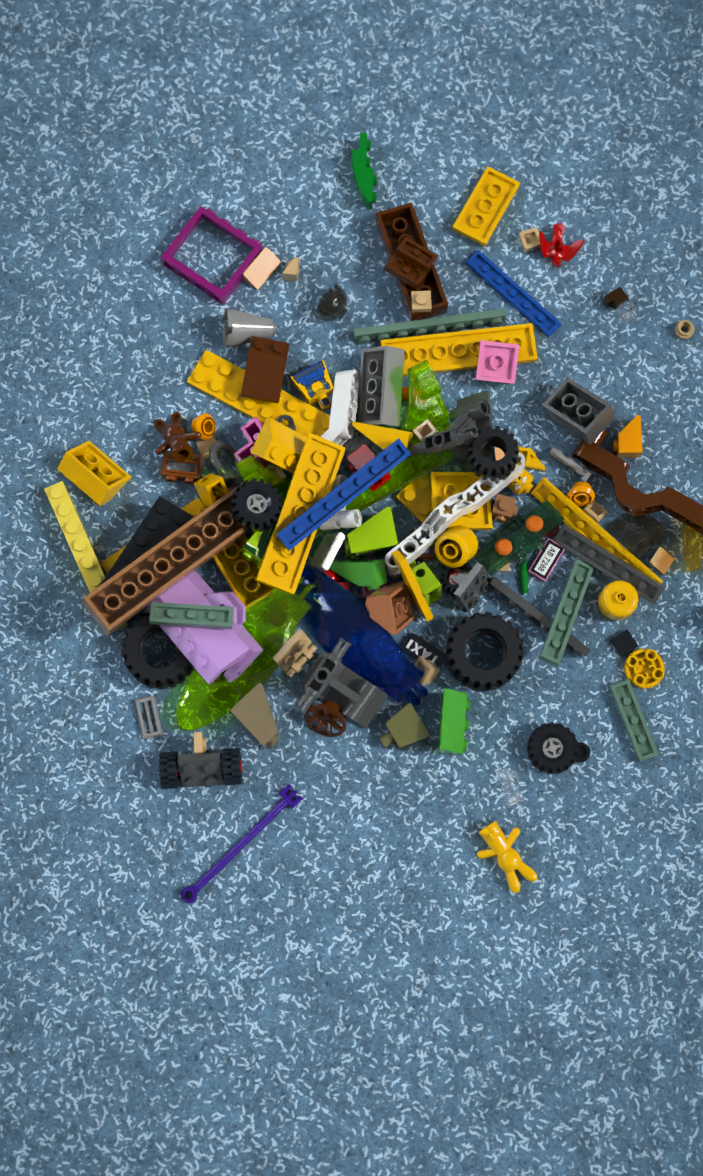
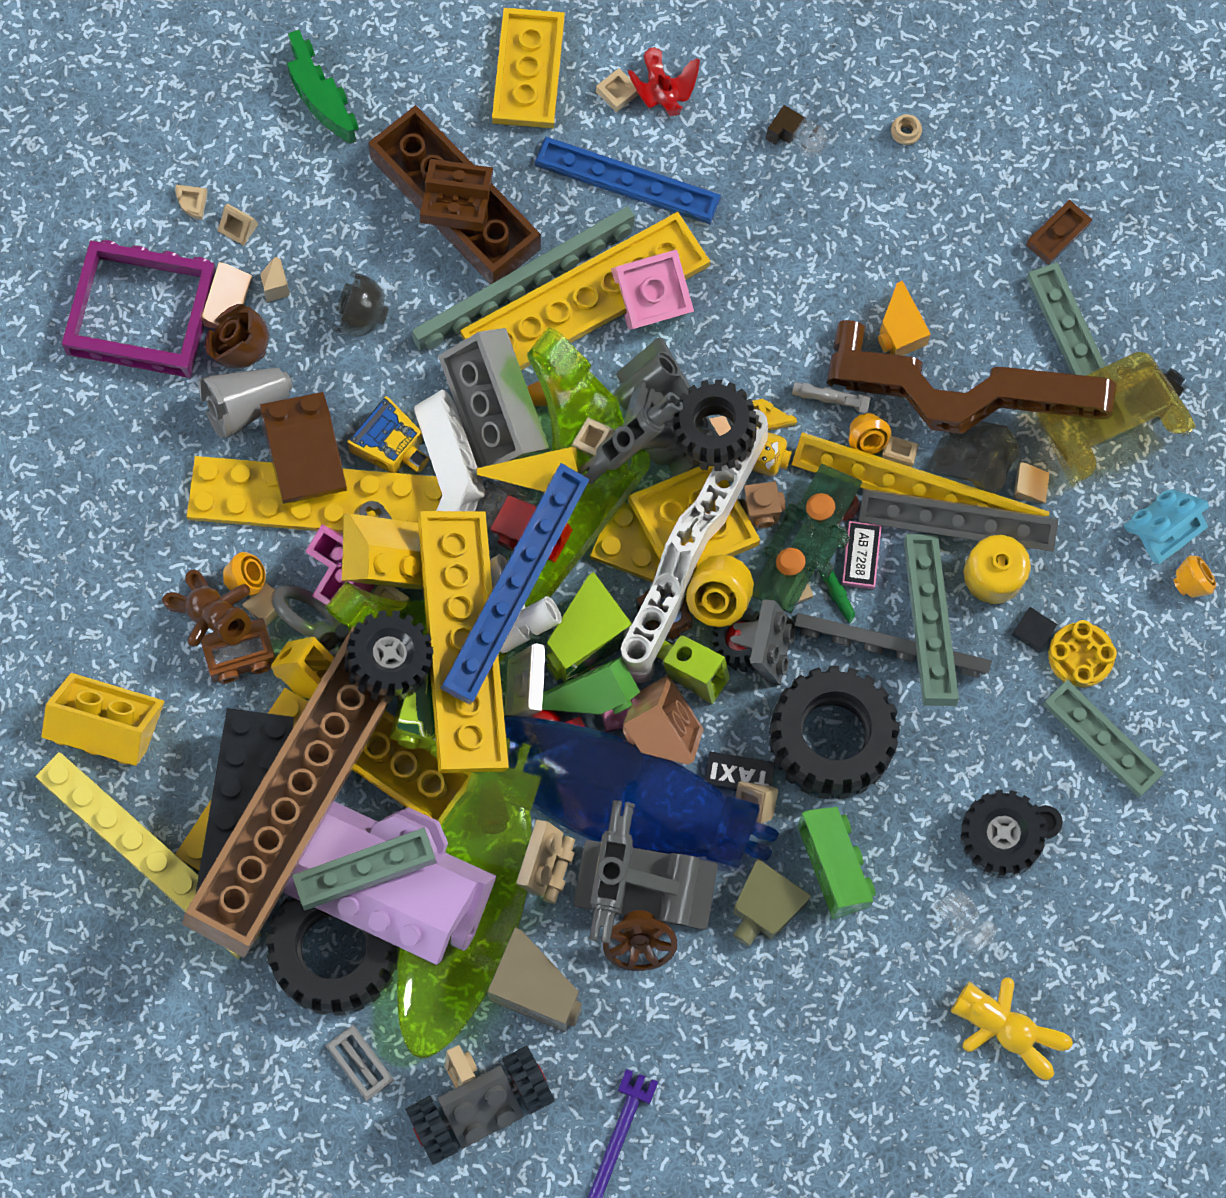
camera: 25 degrees left, 5 degrees down
yellow tile [391,550,433,622] -> none
tan plate [411,291,432,312] -> none
dark grey brick [542,377,615,445] -> none
none -> tan tile [175,185,208,220]
none -> reddish brown cylinder [205,303,270,369]
none -> tan slope [217,203,258,246]

